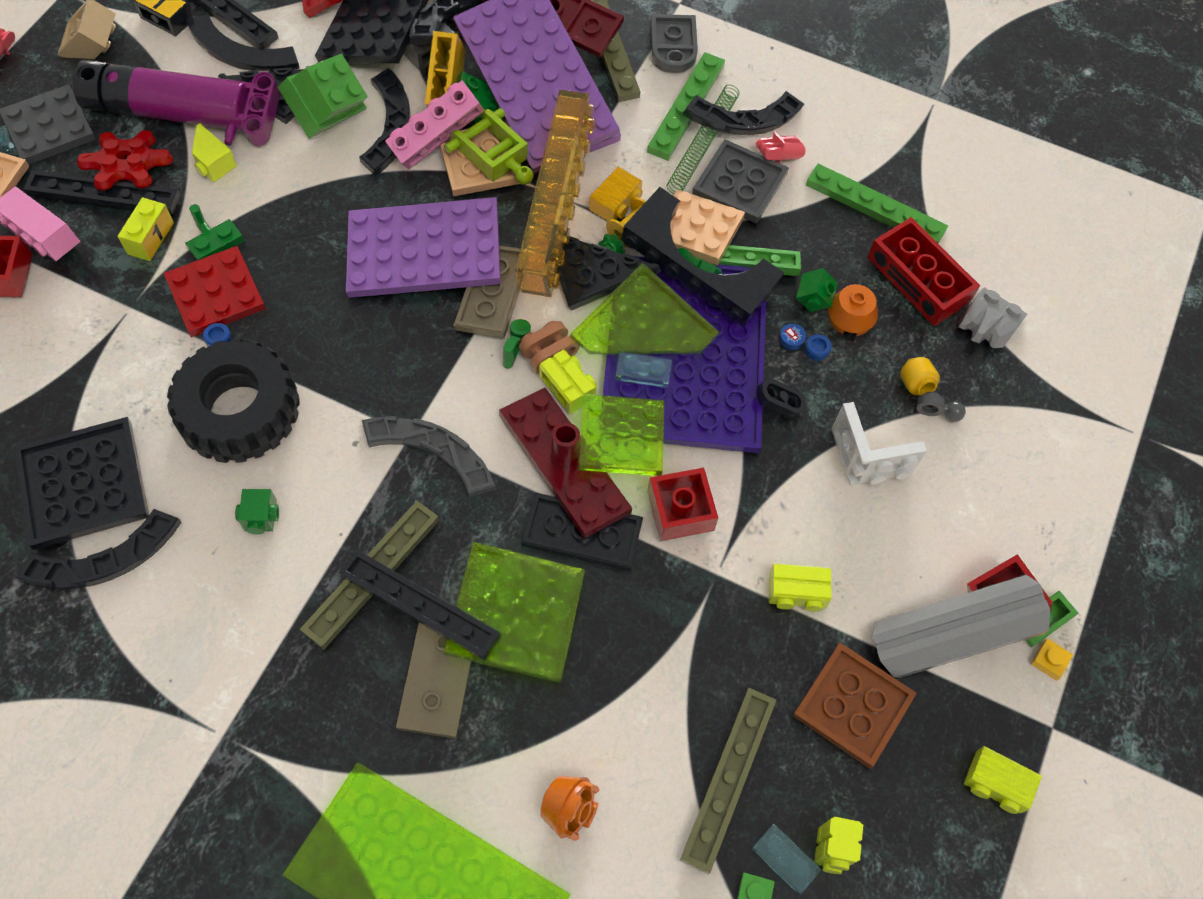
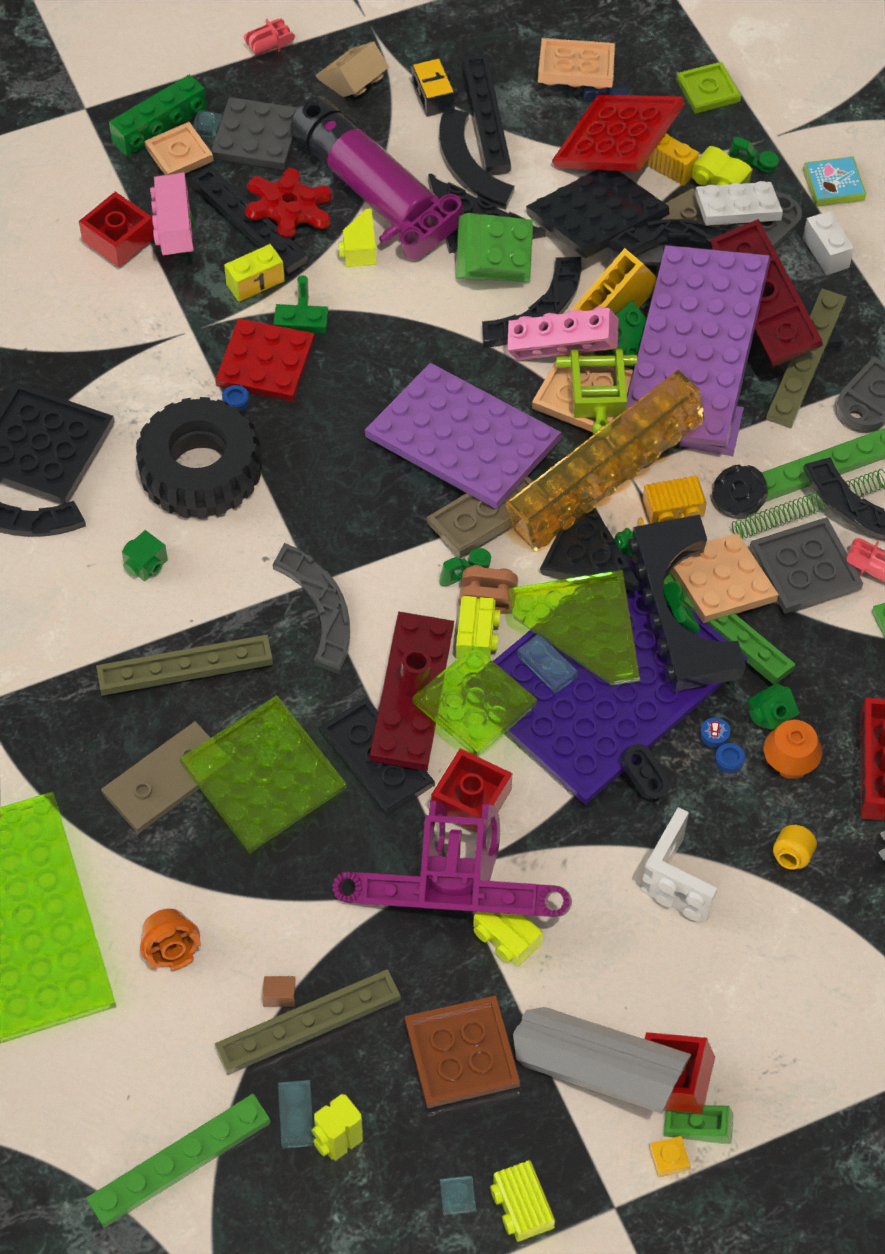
camera: 45 degrees right, 5 degrees down
black plate [339,549,502,661] -> none
dark grey plate [916,392,966,422] -> none
none -> nougat slope [263,976,295,1007]
none -> magenta piece [332,801,572,917]
none -> clear light blue plate [440,1176,476,1215]
none -> black tile [713,464,768,518]

